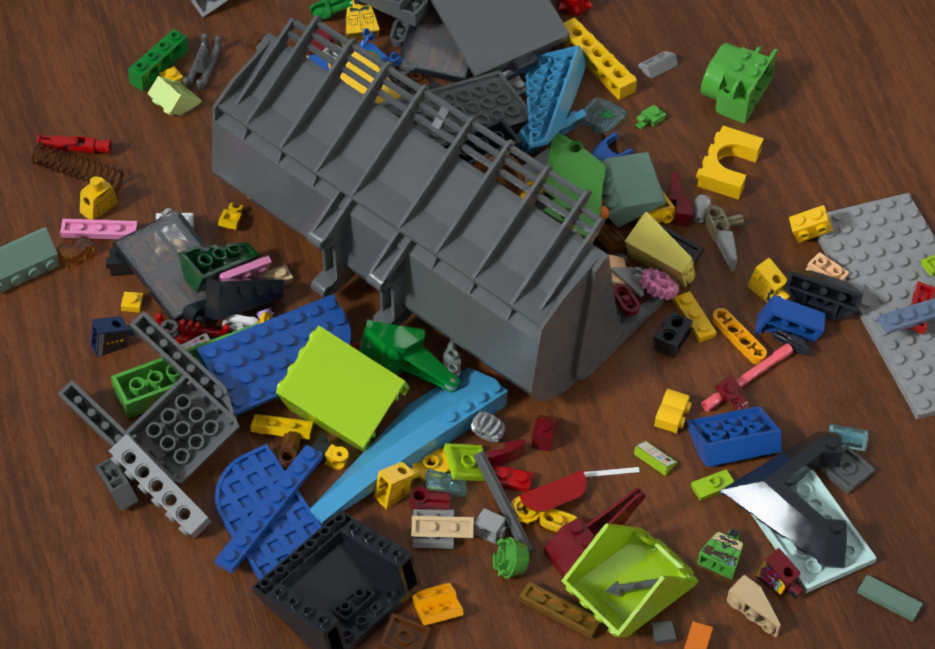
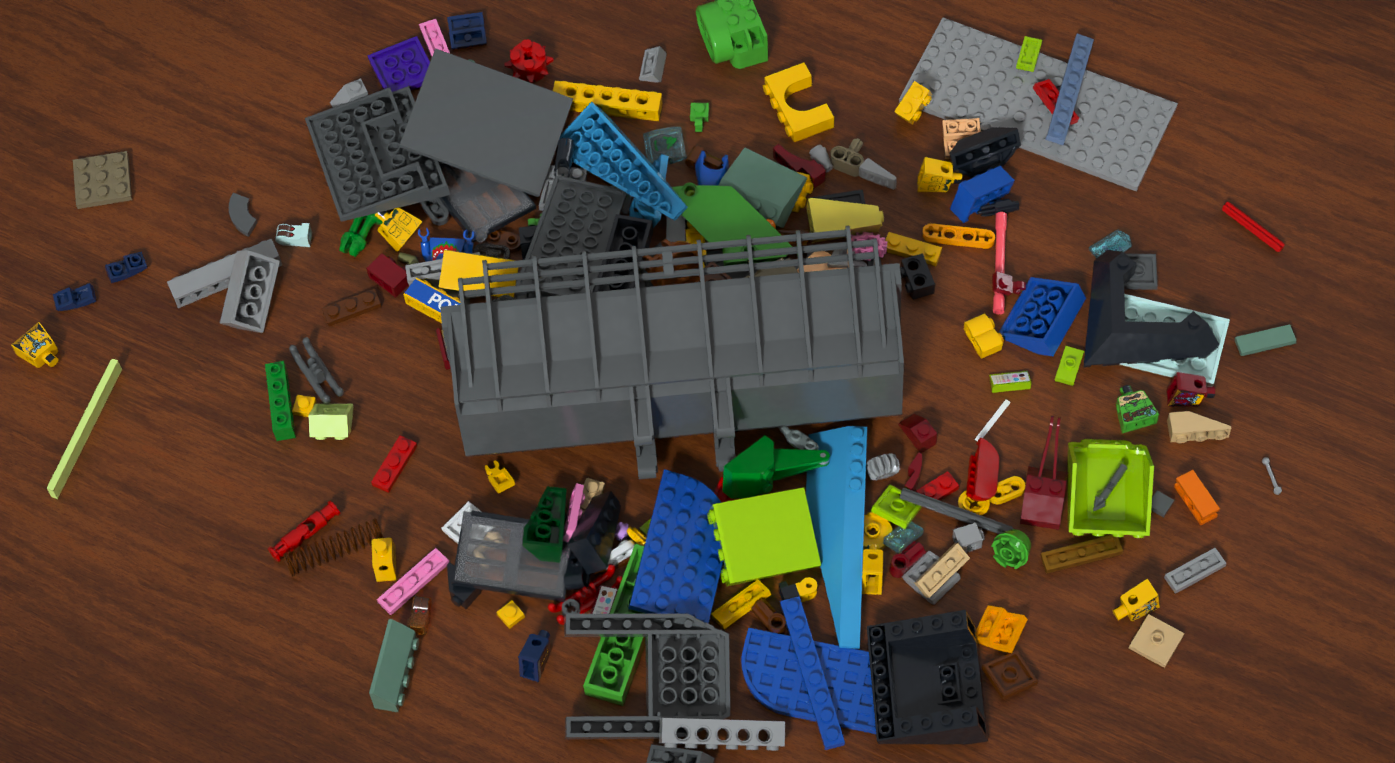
camera: 40 degrees left, 10 degrees up
none -> red plate [371,435,417,493]

